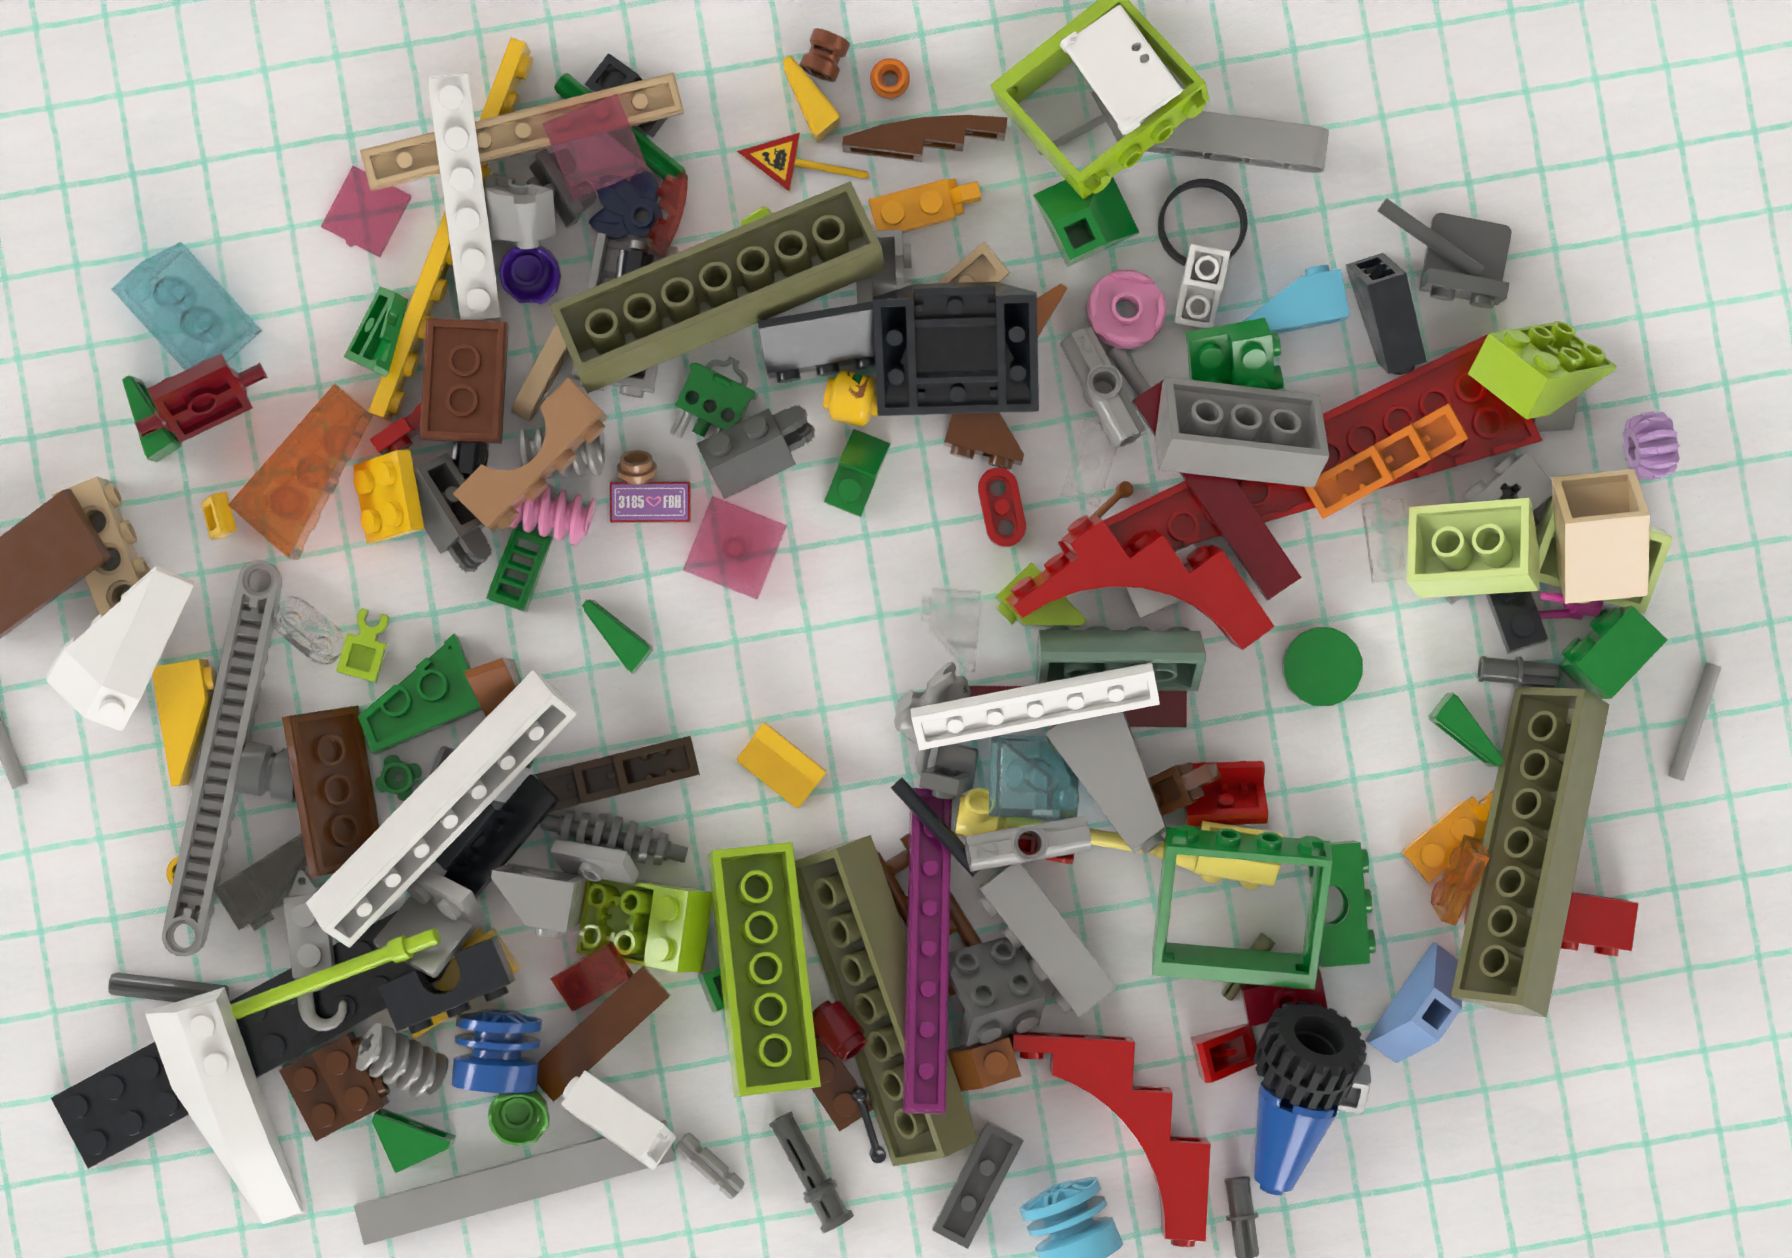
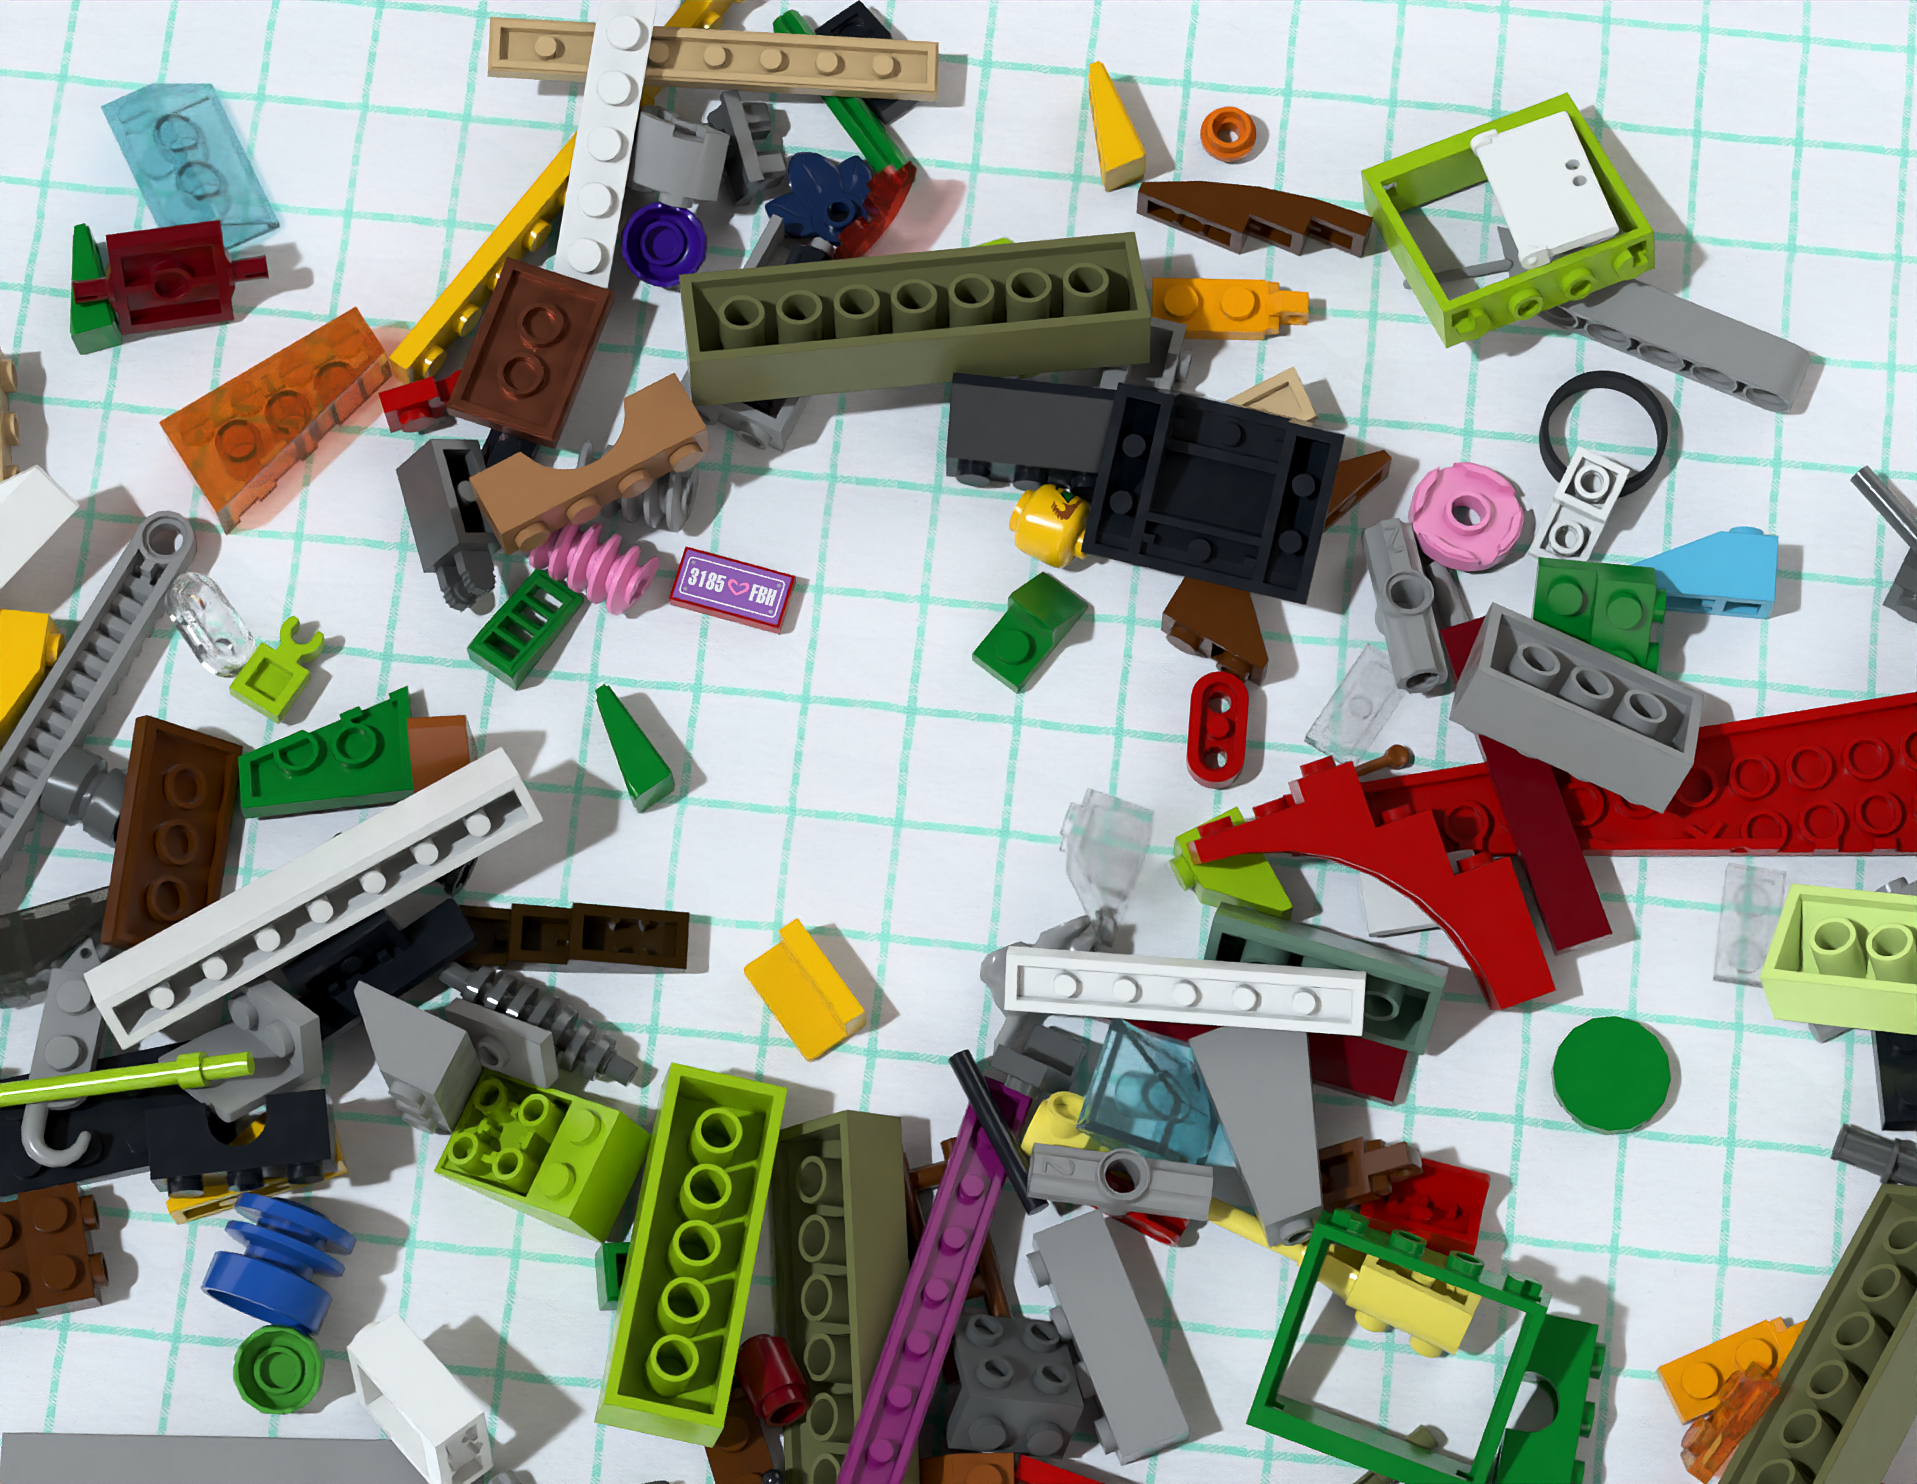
camera: 20 degrees right, 15 degrees down
yellow tile [200,491,237,540] -> none
clear pink piece [321,166,412,258] -> none
green wing [344,286,409,377] -> none
yellow plate [353,449,424,544] -> none
light grey piece [356,1022,448,1098] -> none
green slope [372,1108,456,1173] -> none
green plate [375,755,422,801] -> none
tan beam [511,323,569,422] -> none
reddish brown slope [538,966,671,1102] -> none
clear pink tile [542,94,648,200] -> none
clear red slope [550,941,633,1012] -> none
medium nougat plate [617,450,657,485] -> none
green piece [670,356,758,438] -> none
clear pink plate [683,496,787,600] -> none
dark grey hinge [696,405,815,499] -> none
piece [737,132,869,192] -> none
copper wheel [799,28,850,82] -> none
green slope [1033,177,1139,267] -> none
orange slope [1305,403,1469,519] -> none
black slope [1346,253,1427,375] -> none
green slope [1428,692,1504,767] -> none

